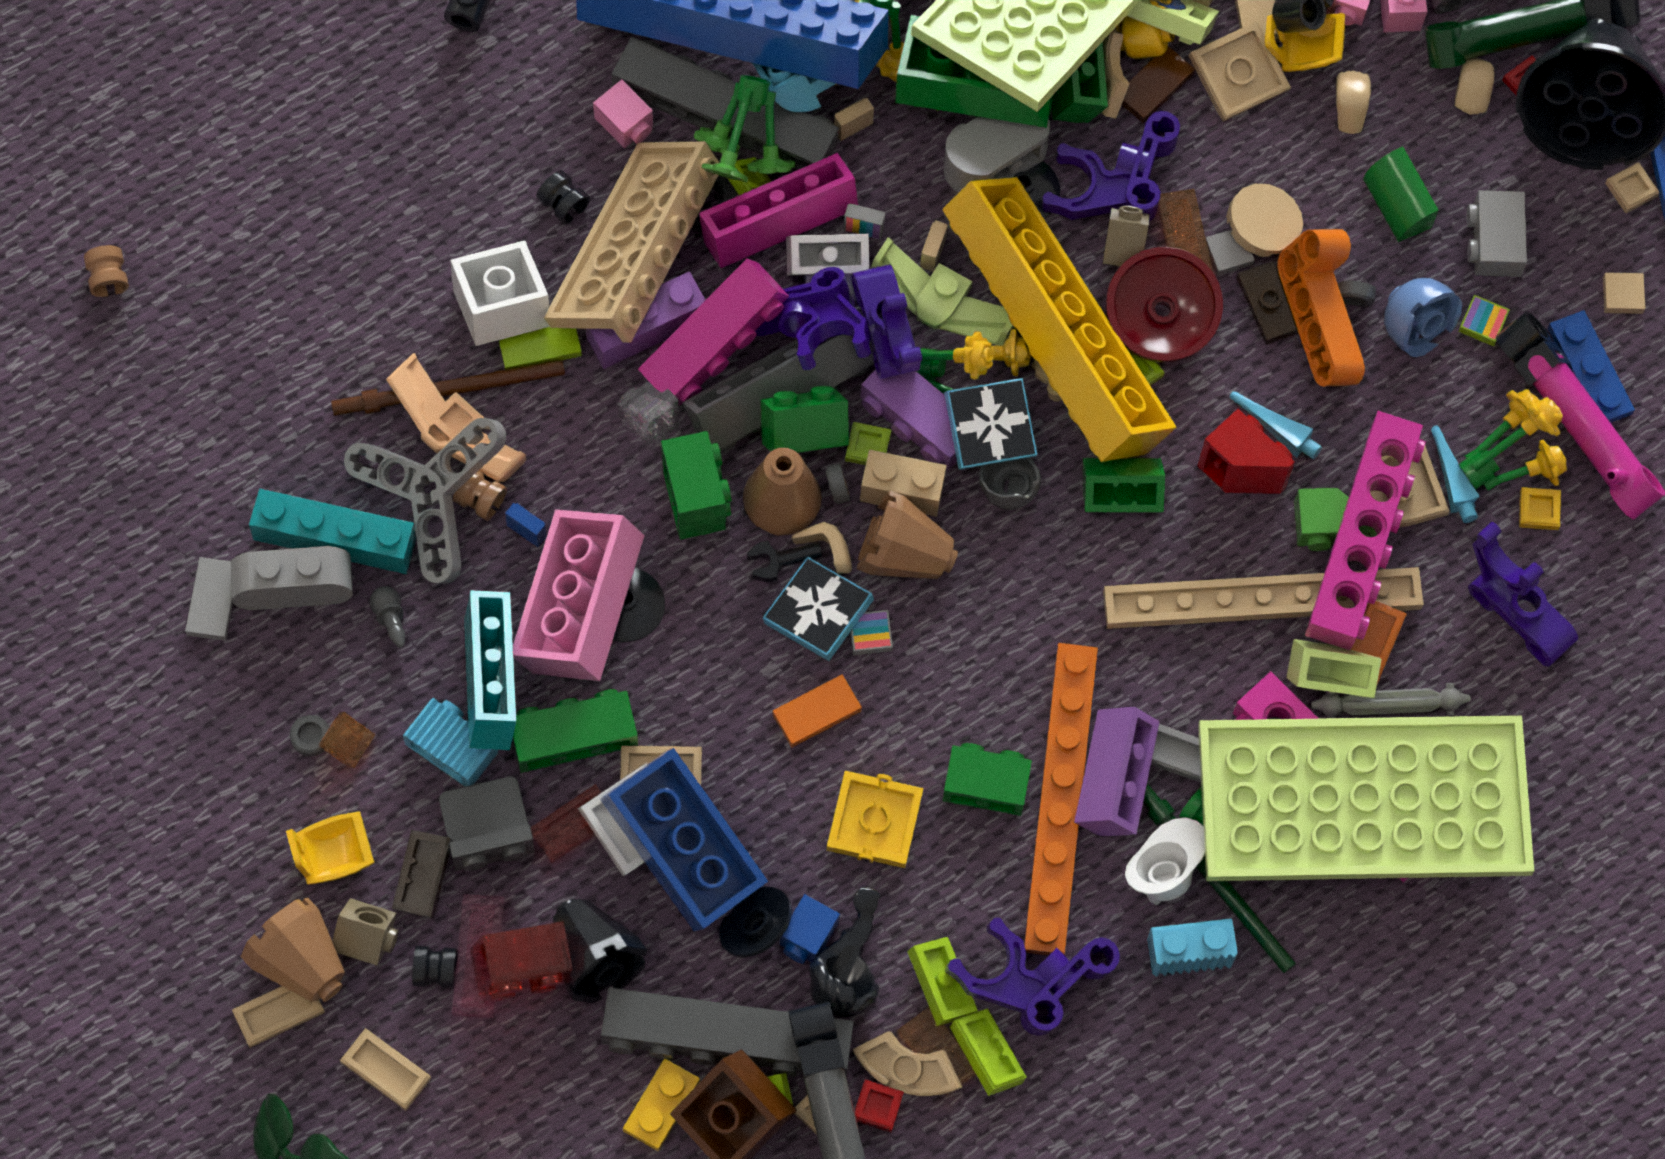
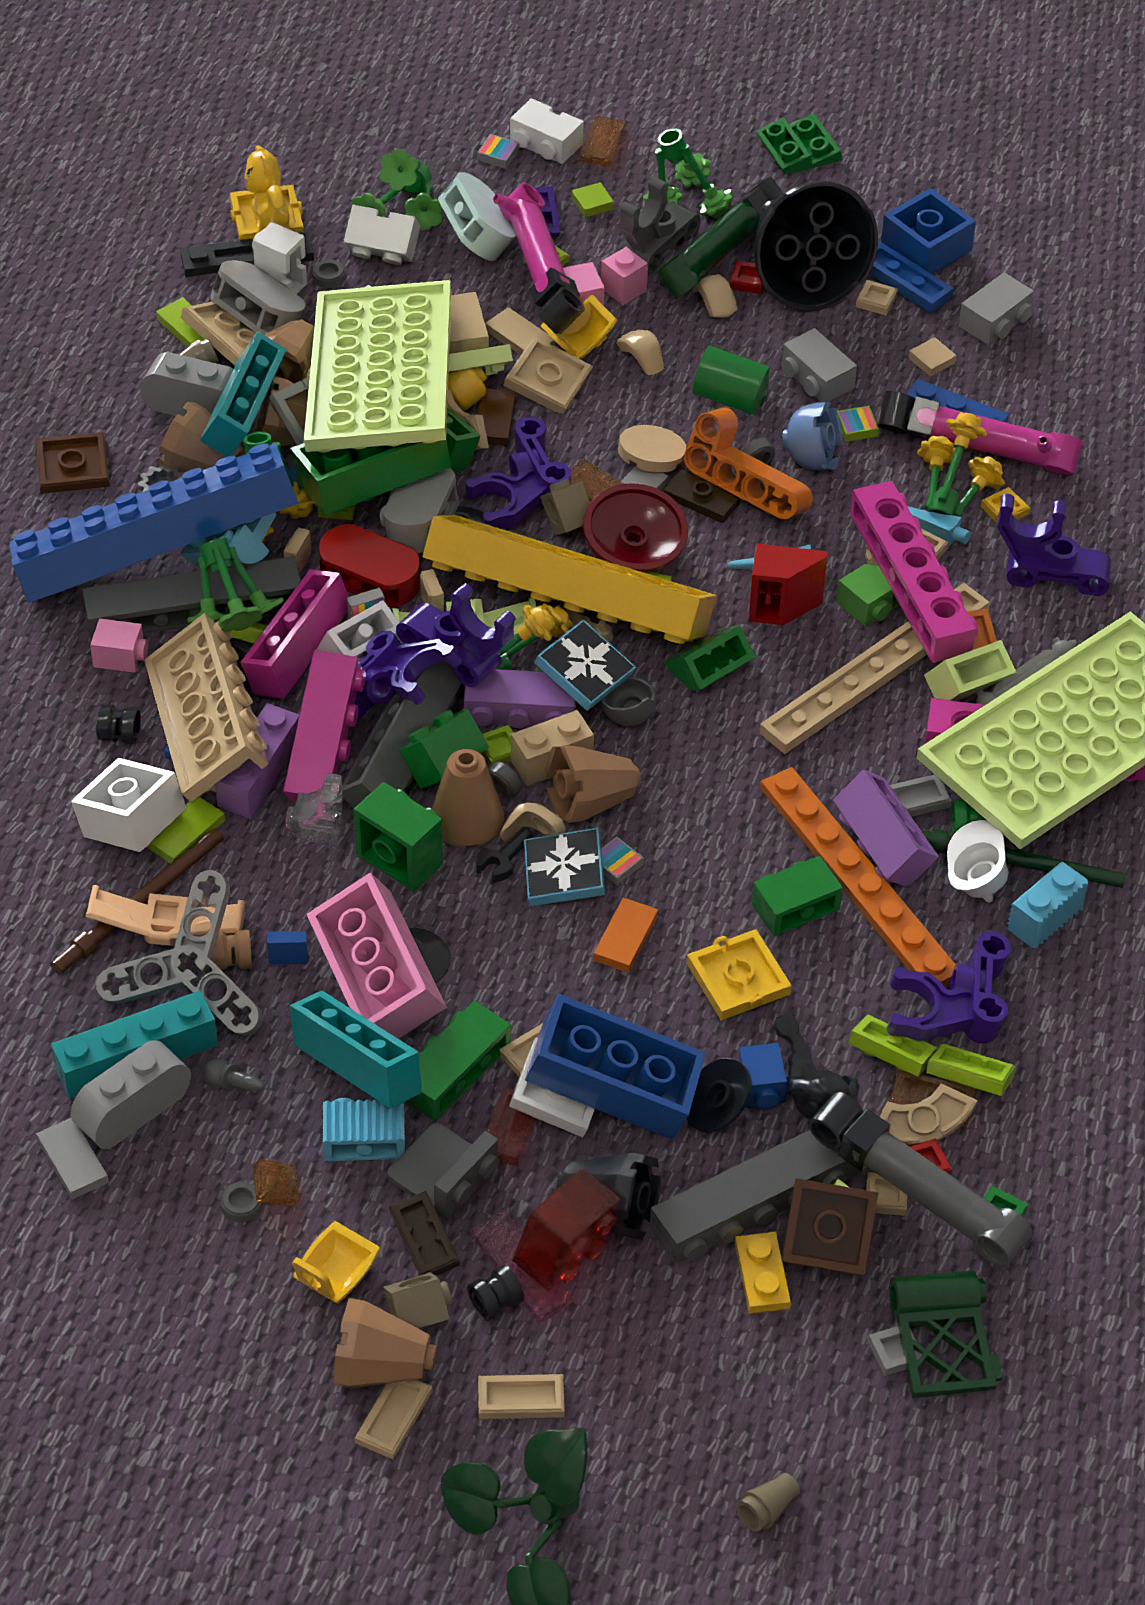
camera: 35 degrees left, 20 degrees down
none -> red brick [319,524,420,608]

